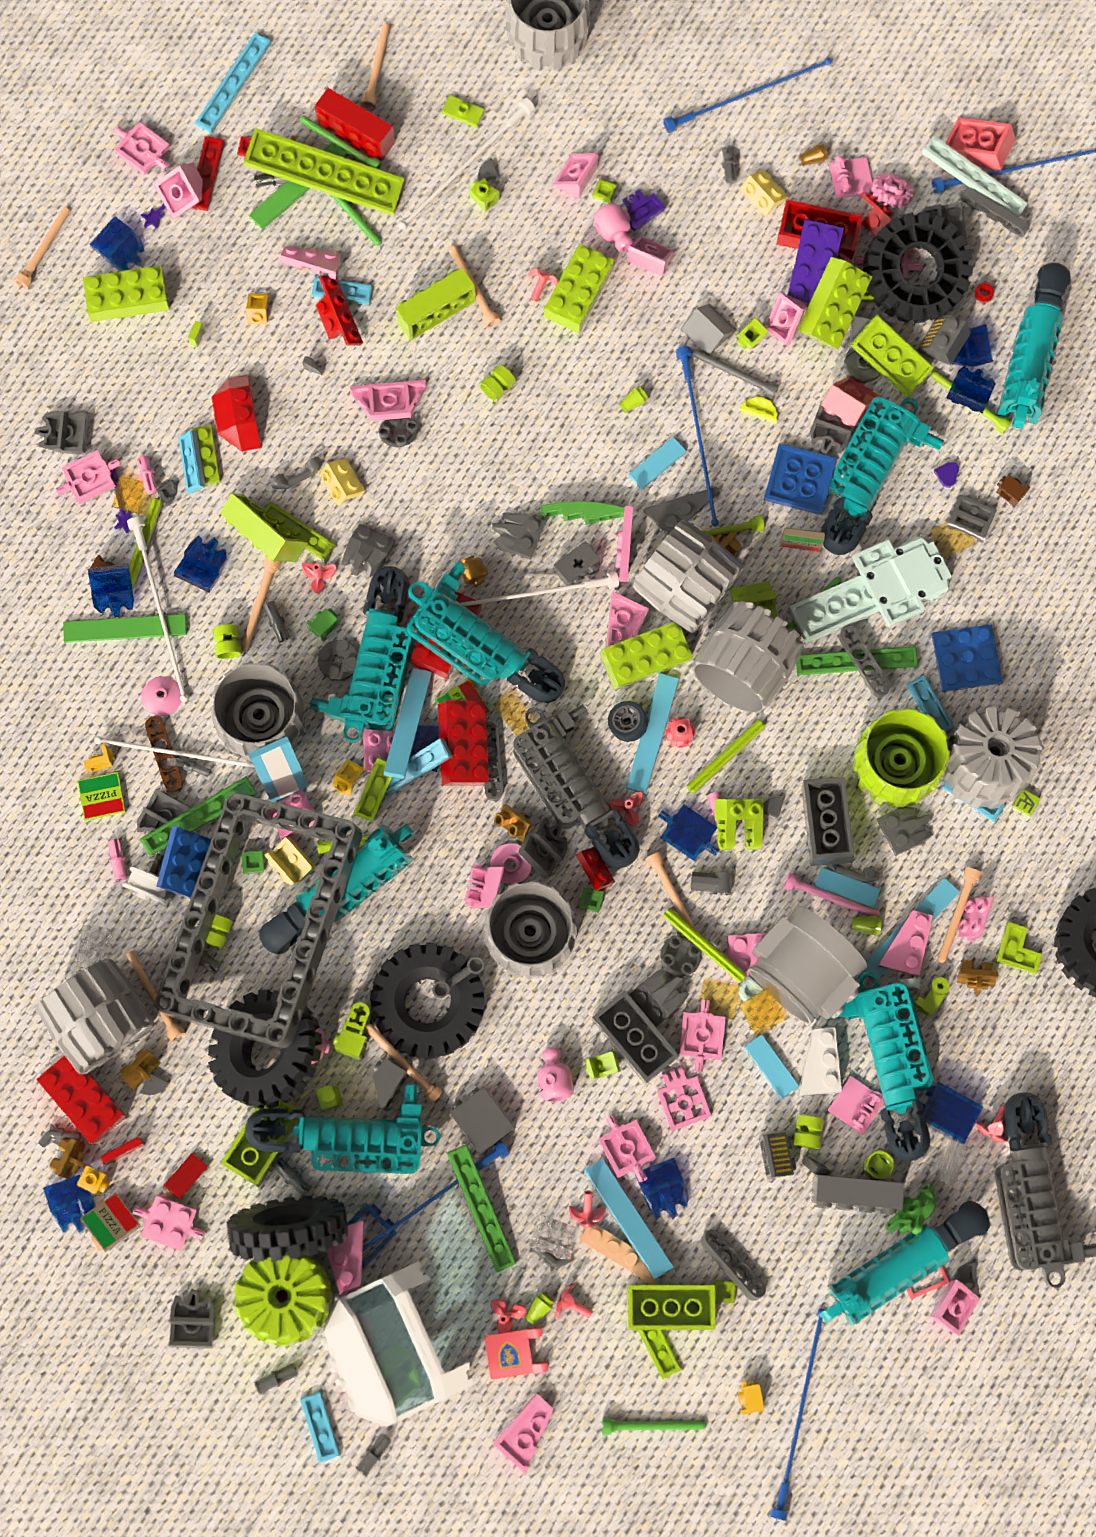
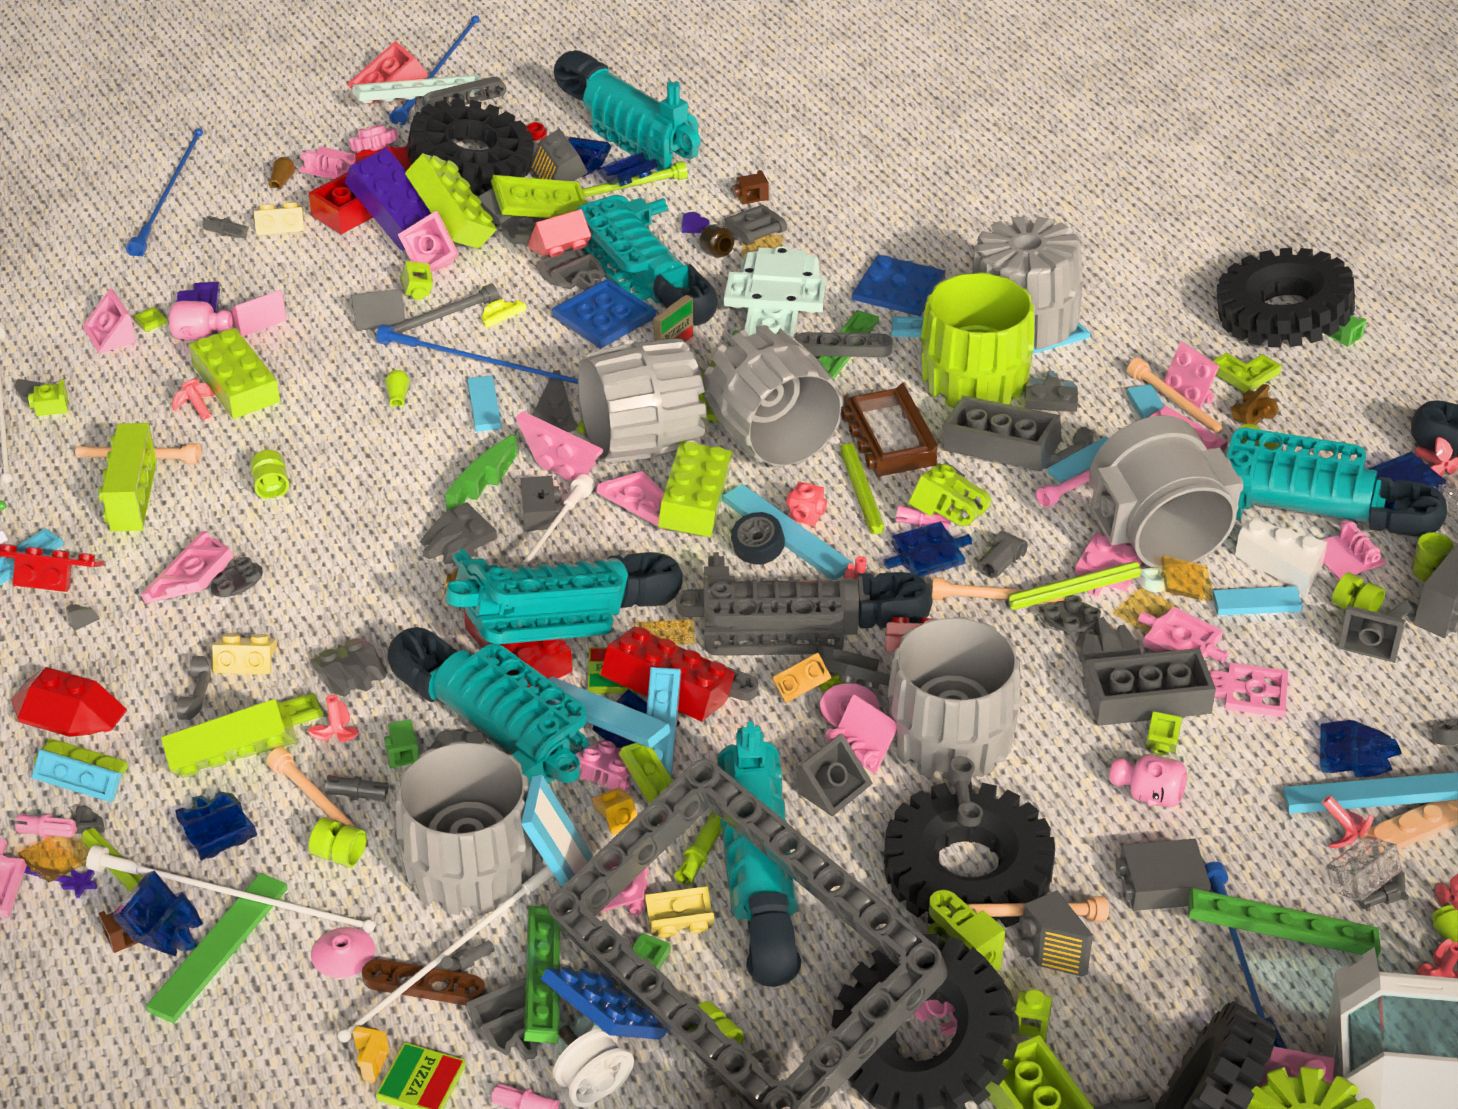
camera: 55 degrees left, 35 degrees down
teal piece [245,1085,441,1174] -> none
bright pink plate [598,1115,656,1182] -> none
lime tile [1012,790,1041,817] -> none
none -> dark brown head [699,224,734,258]
none -> dark grey slope [798,733,873,816]
none -> reddish brown window [841,382,938,477]

